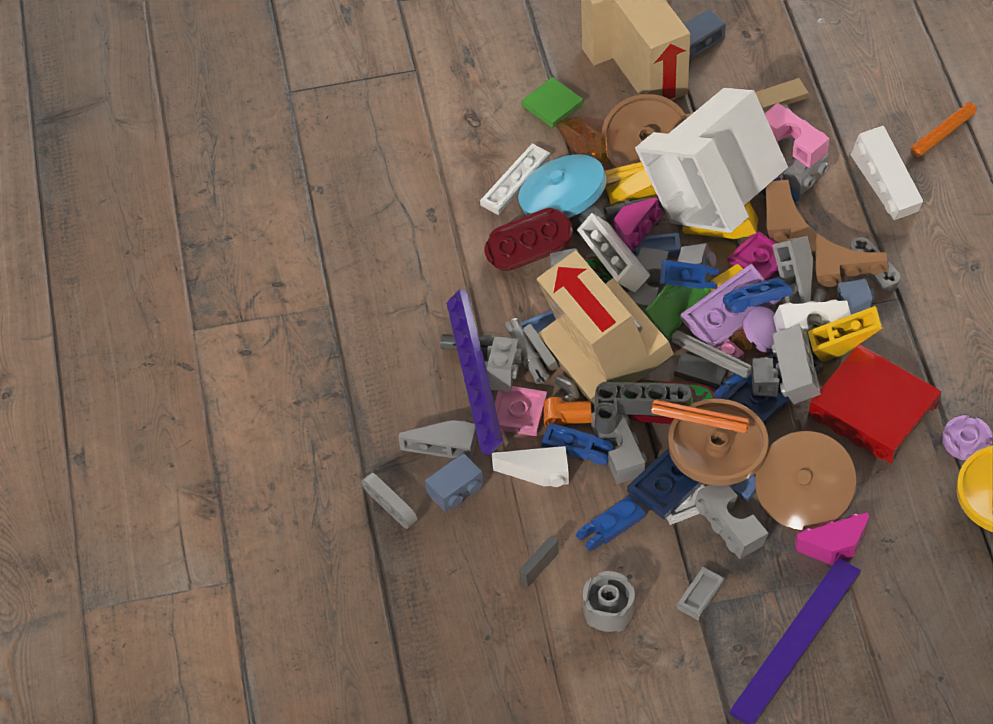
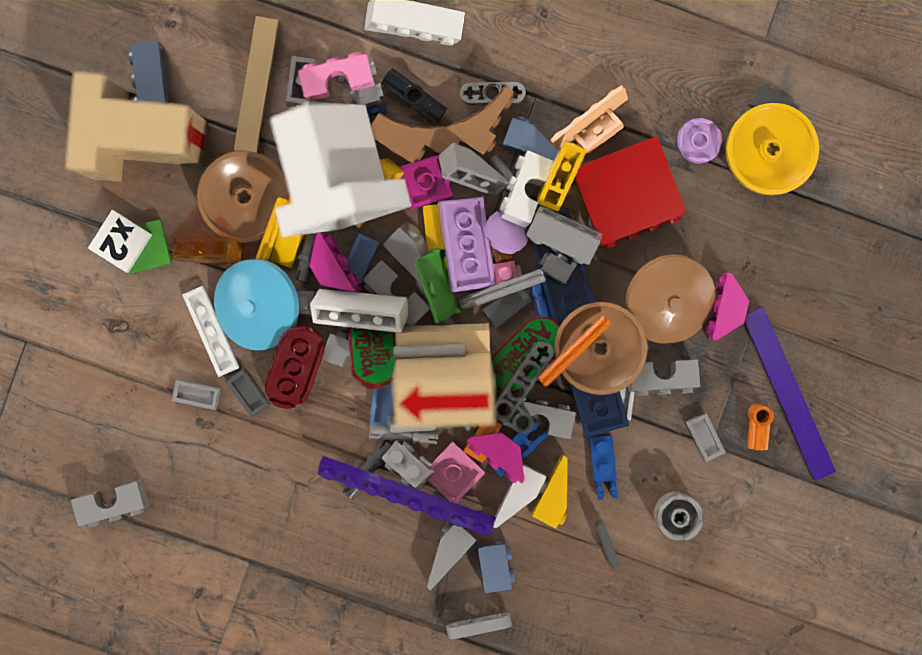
camera: 60 degrees left, 35 degrees up
blue hinge [660,260,719,289] -> none
blue hinge [722,277,792,314] -> none
none -> light grey arch [71,479,150,528]
none -> white tile [88,210,152,273]
none -> light grey tile [172,379,222,411]
none -> dark grey tile [225,368,271,418]
none -> black piece [381,68,447,124]
none -> dark pink slope [467,433,525,484]
none -> yellow slope [531,454,568,529]
none -> light nougat bracket [550,85,628,154]
none -> orange piece [747,403,774,451]

